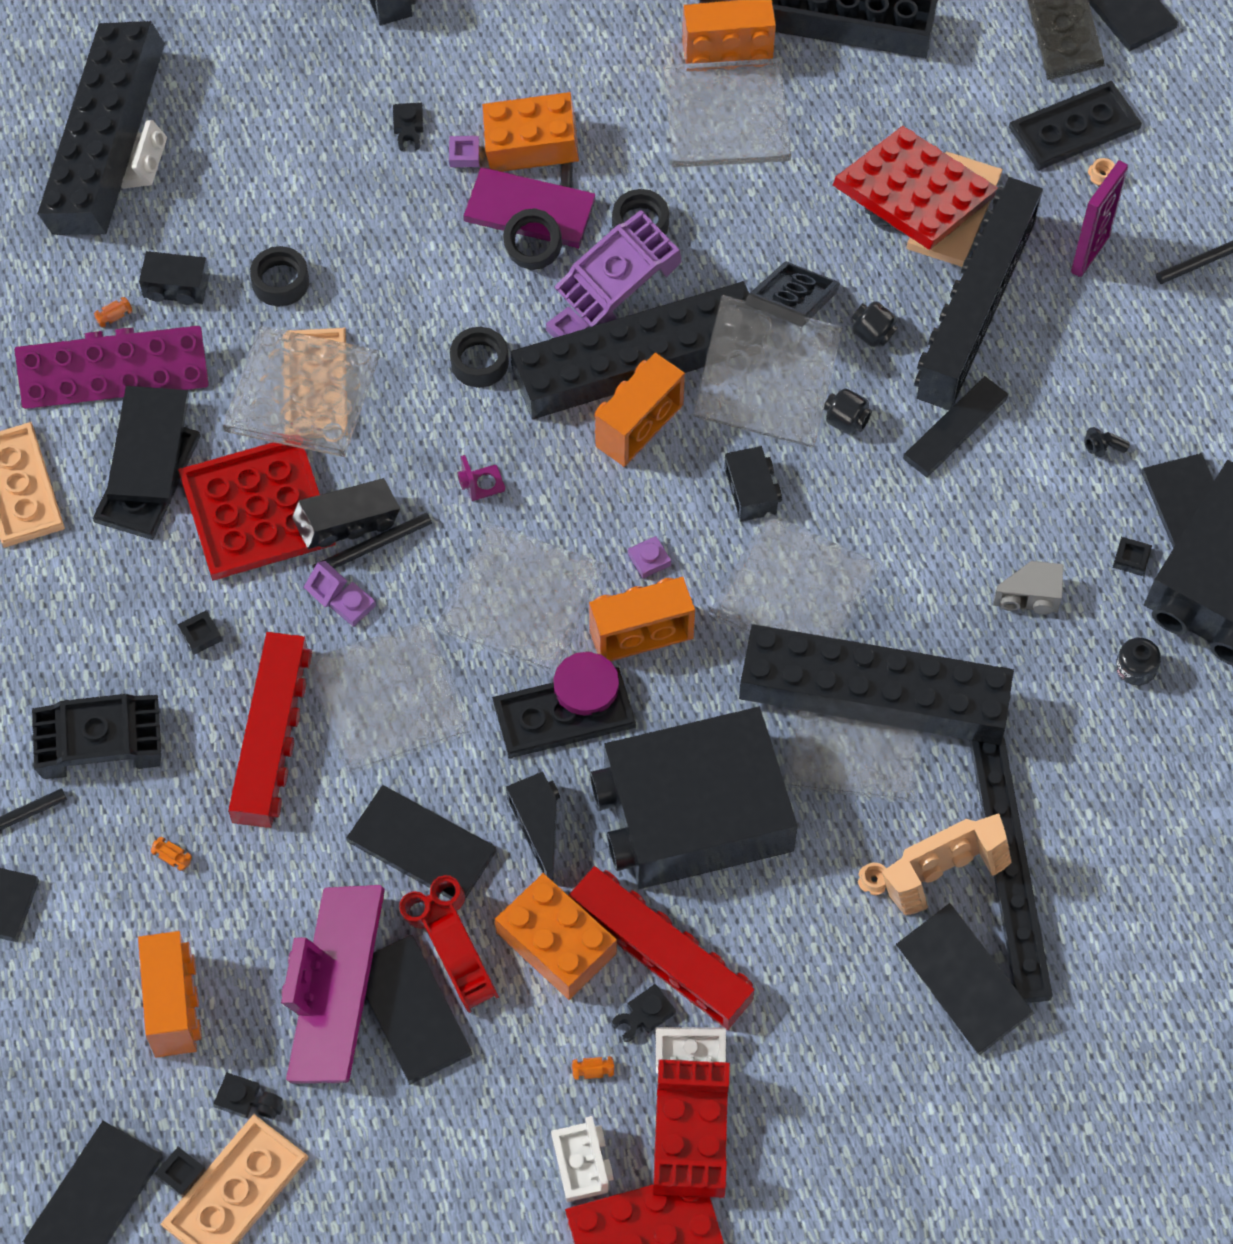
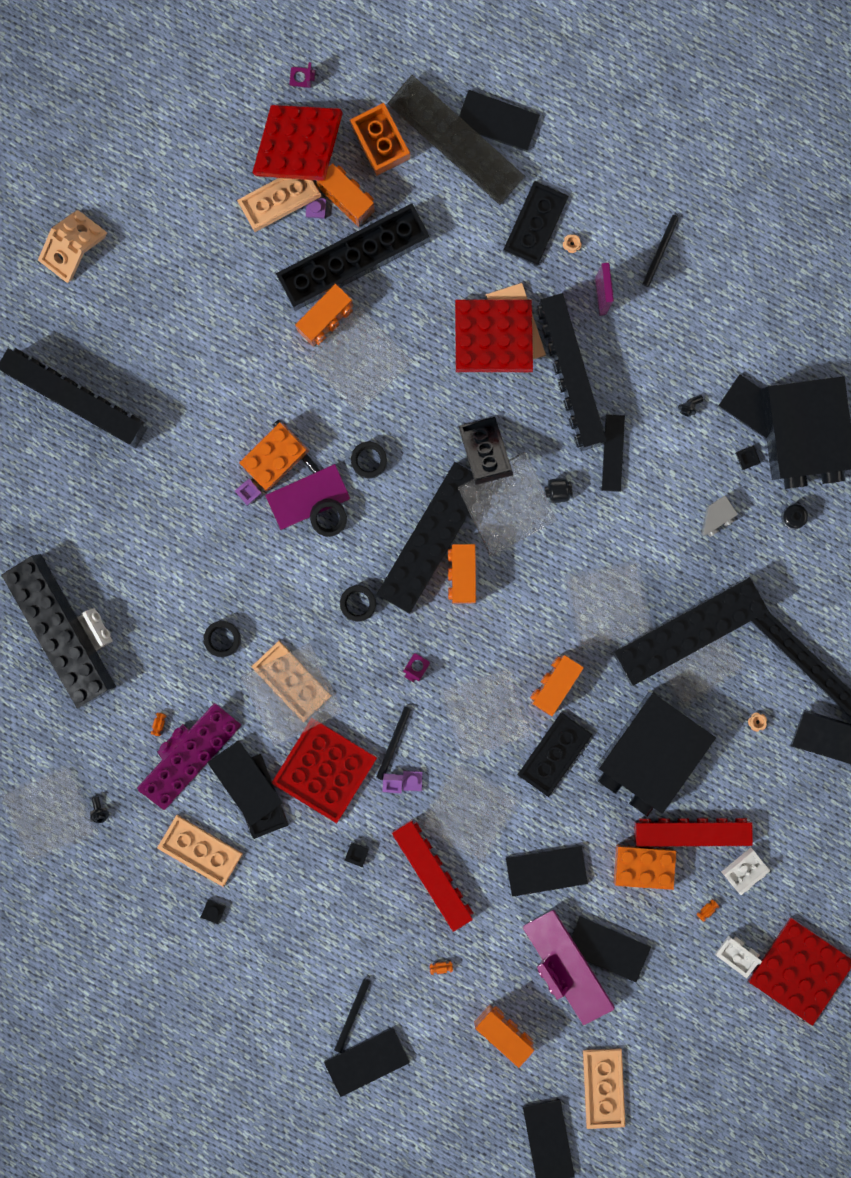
camera: 40 degrees left, 25 degrees up
black plate [32,694,162,779] -> none
black brick [139,251,210,305] -> none
black plate [155,1146,206,1198] -> none
black plate [213,1072,283,1120] -> none
black brick [292,478,400,549] -> none
black plate [393,103,424,151] -> none
red piece [399,875,500,1013] -> none
black slope [506,771,560,881] -> none
medium lavender plate [546,306,589,338] -> none
magenta tile [553,652,619,716] -> none
medium lavender plate [554,210,681,327] -> none
black plate [612,984,676,1042] -> none
medium lavender plate [628,536,671,579] -> none
red plate [653,1059,730,1198] -> none
black brick [724,446,782,522] -> none
black head [851,301,898,347] -> none
light nougat plate [882,813,1012,916] -> none

